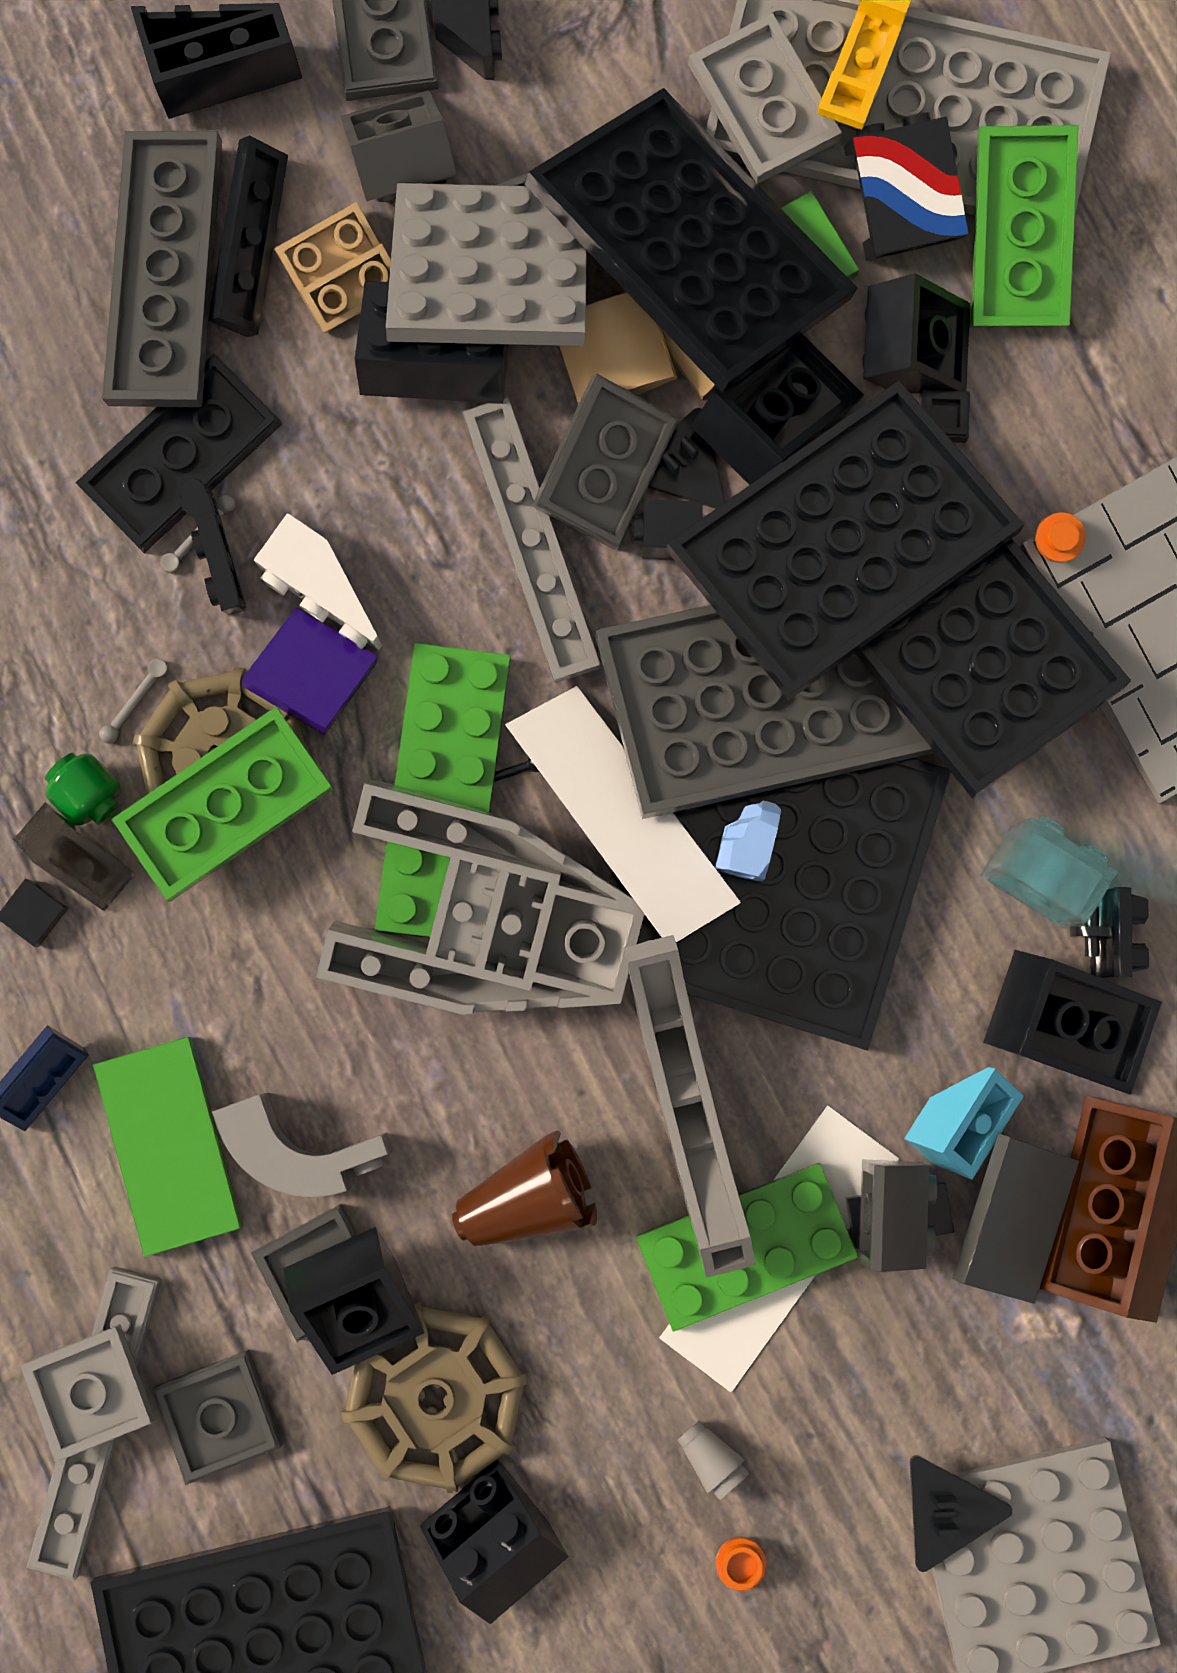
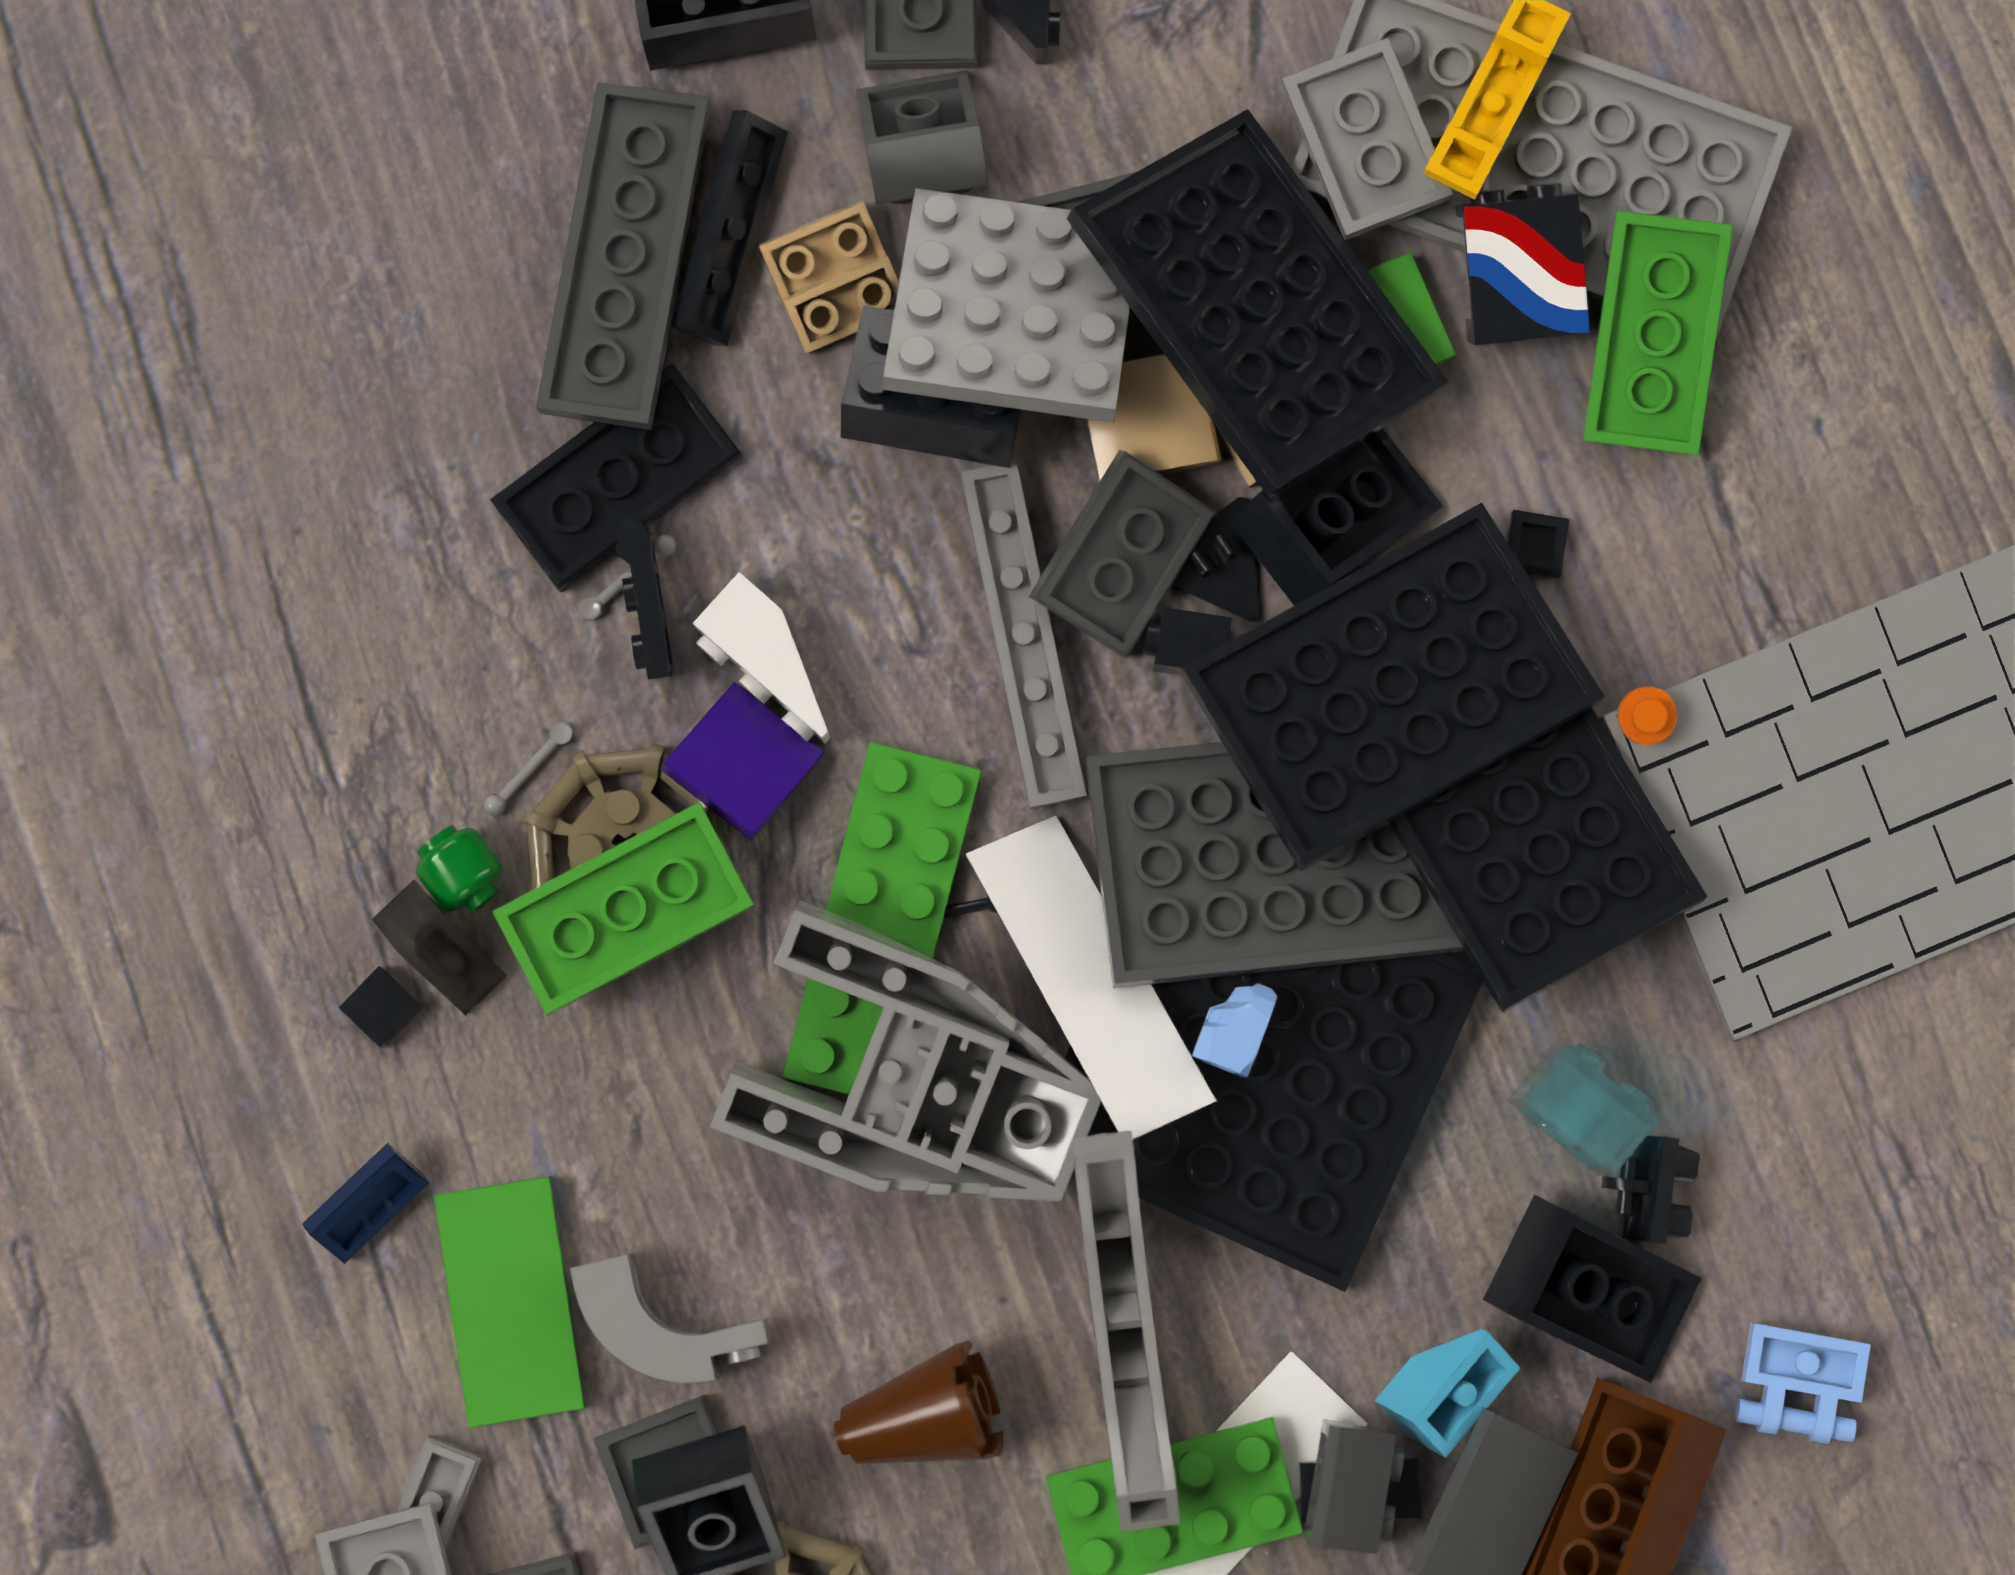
camera: 10 degrees right, 0 degrees up
black slope [862,273,970,394] -> none

